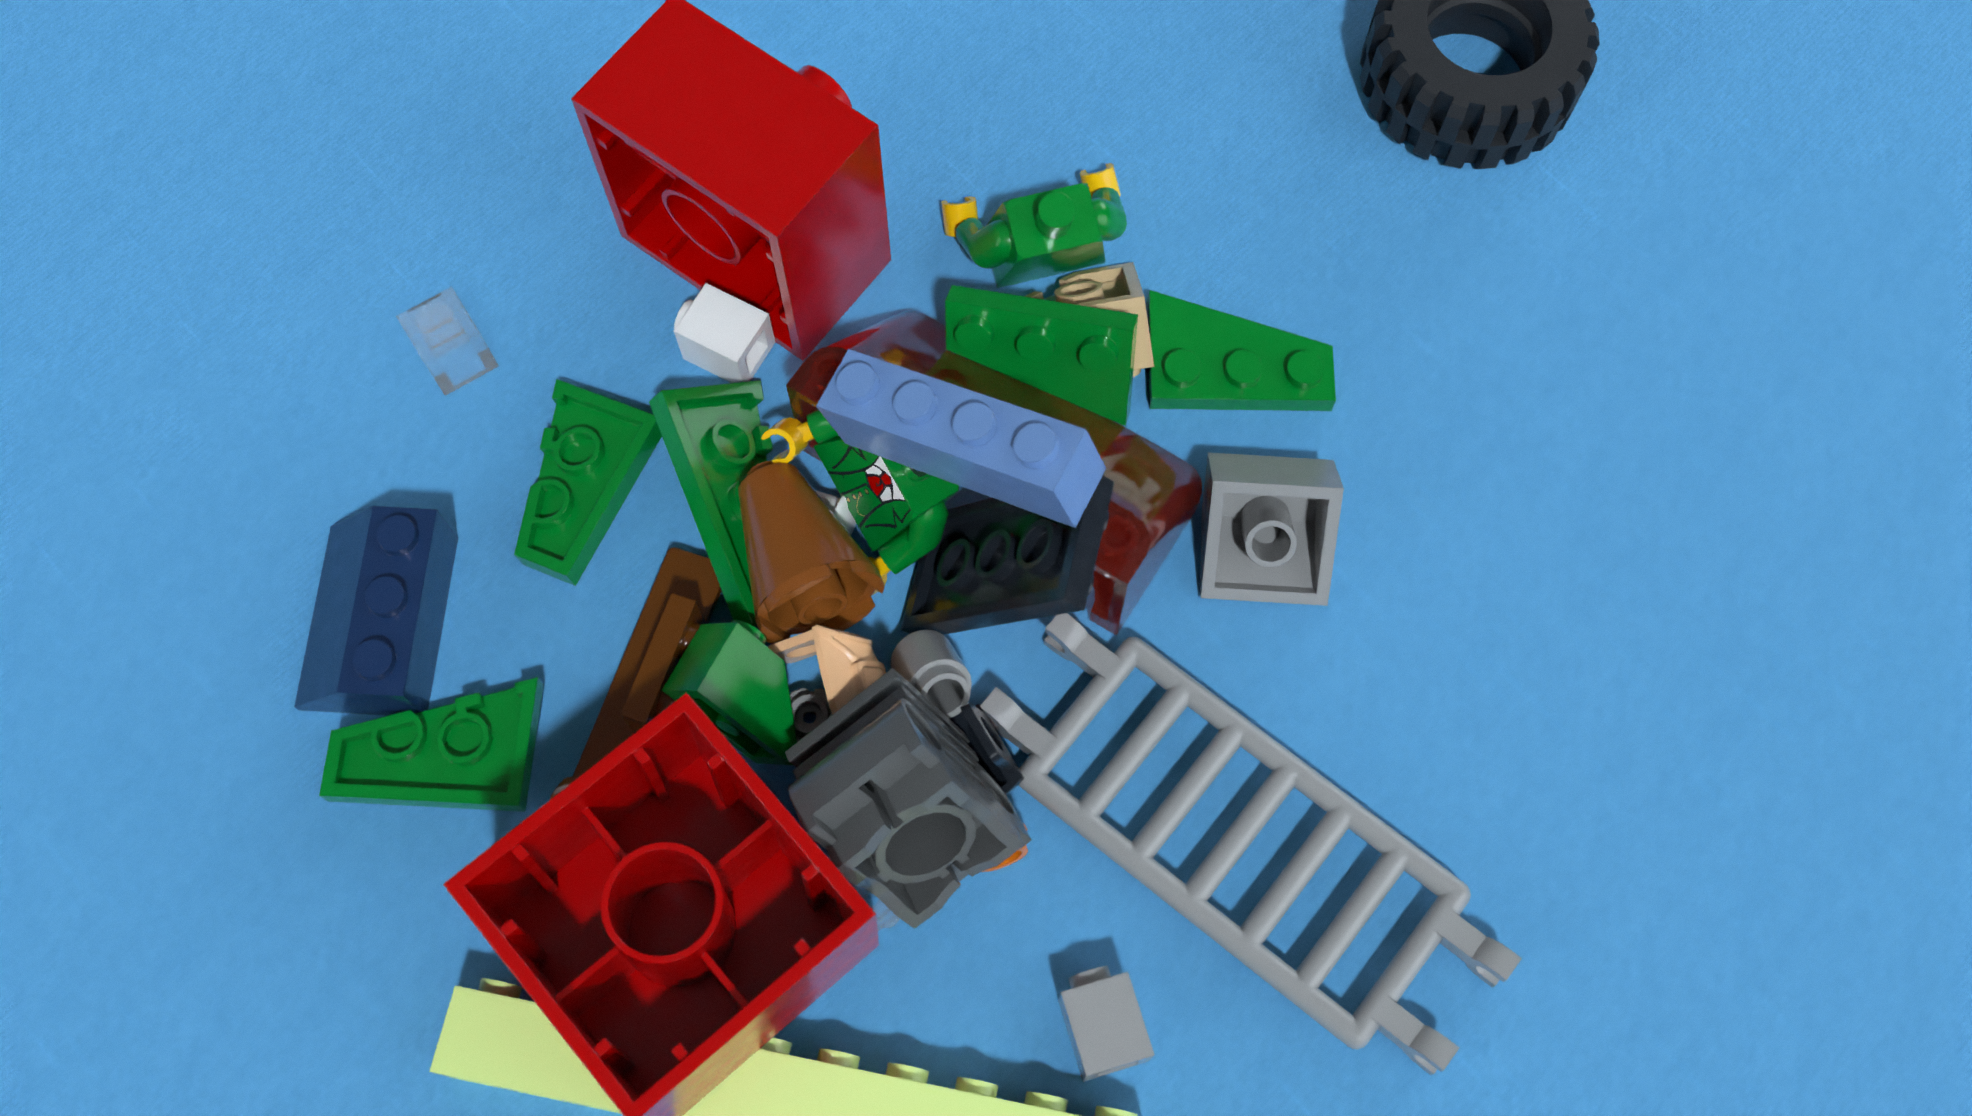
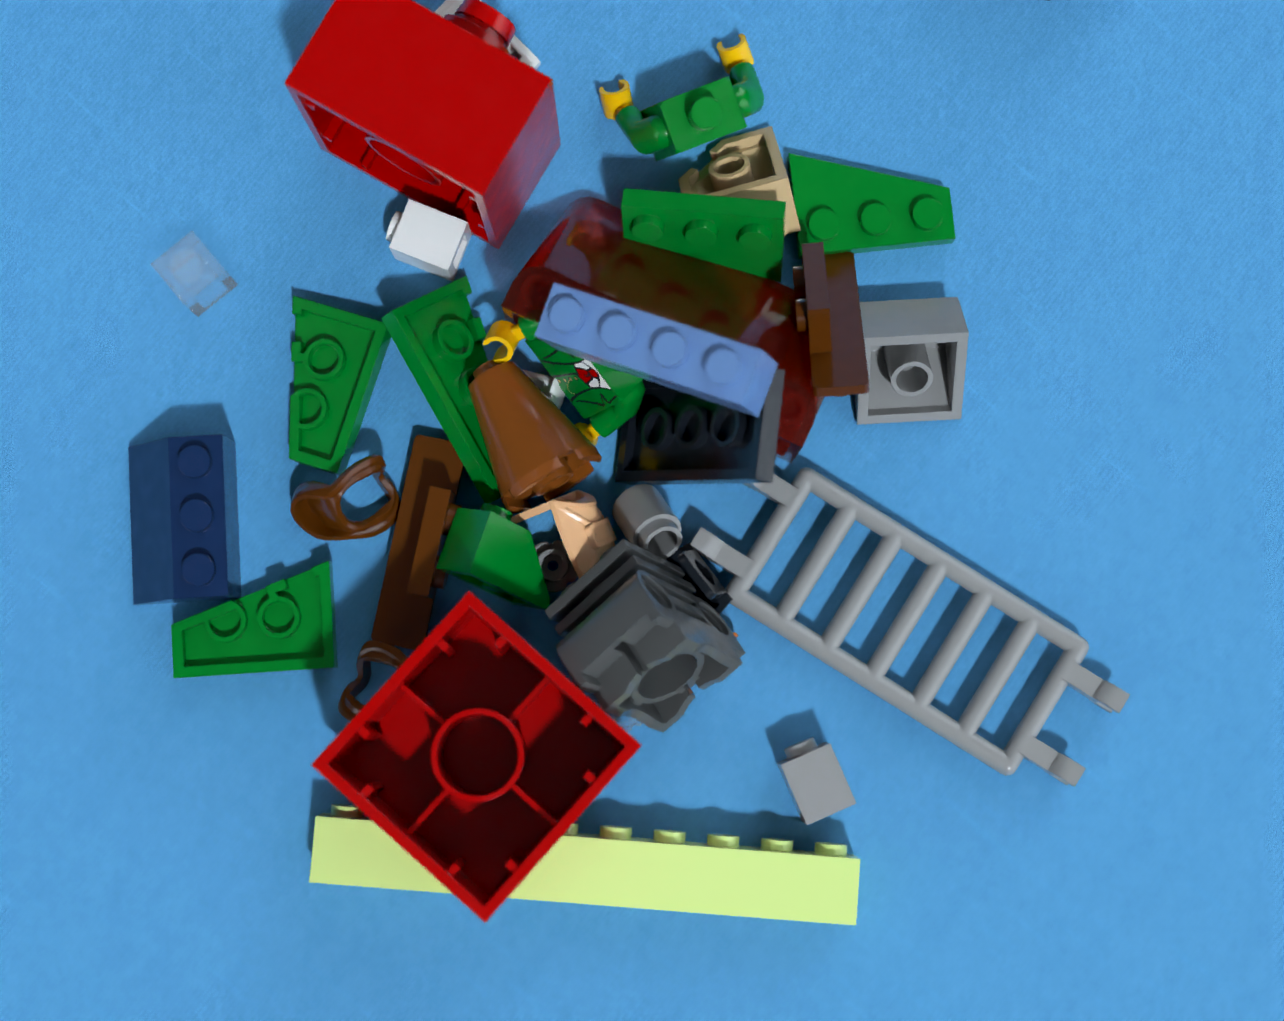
camera: 10 degrees left, 15 degrees up
none -> reddish brown piece [290,454,400,541]
none -> reddish brown bracket [792,242,869,397]

